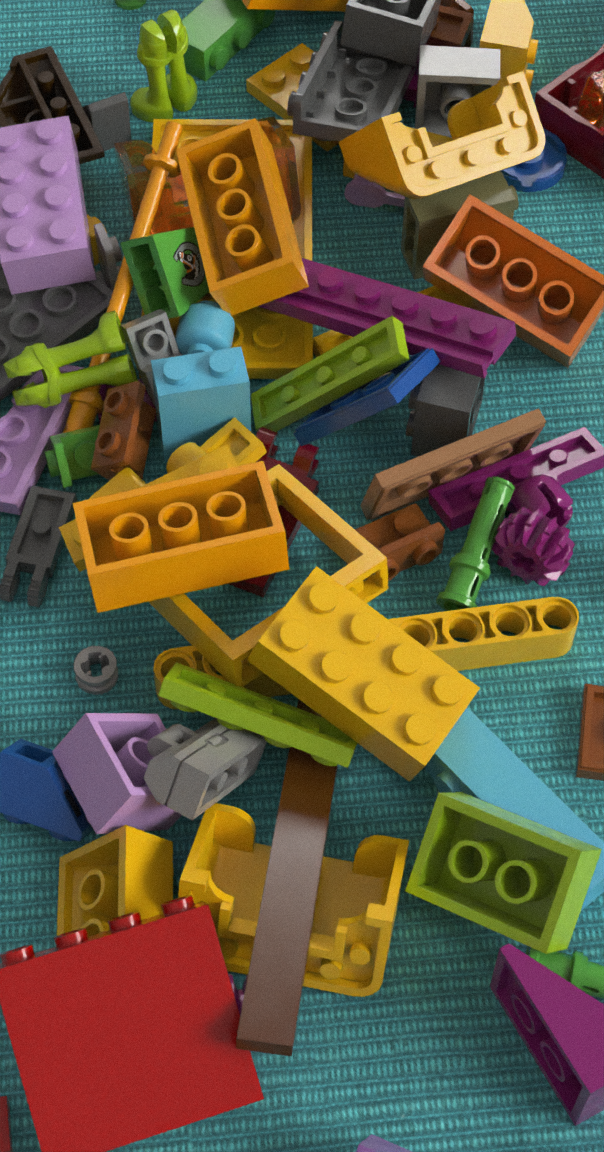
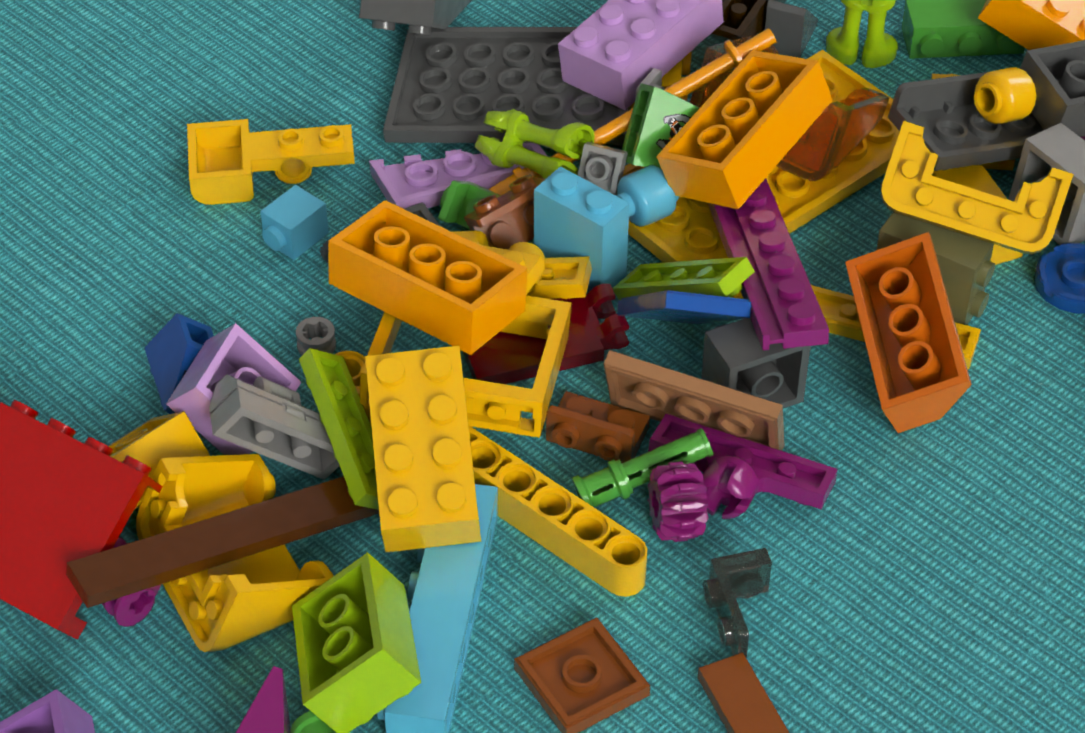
camera: 50 degrees right, 10 degrees down
none -> yellow head [974,67,1037,124]

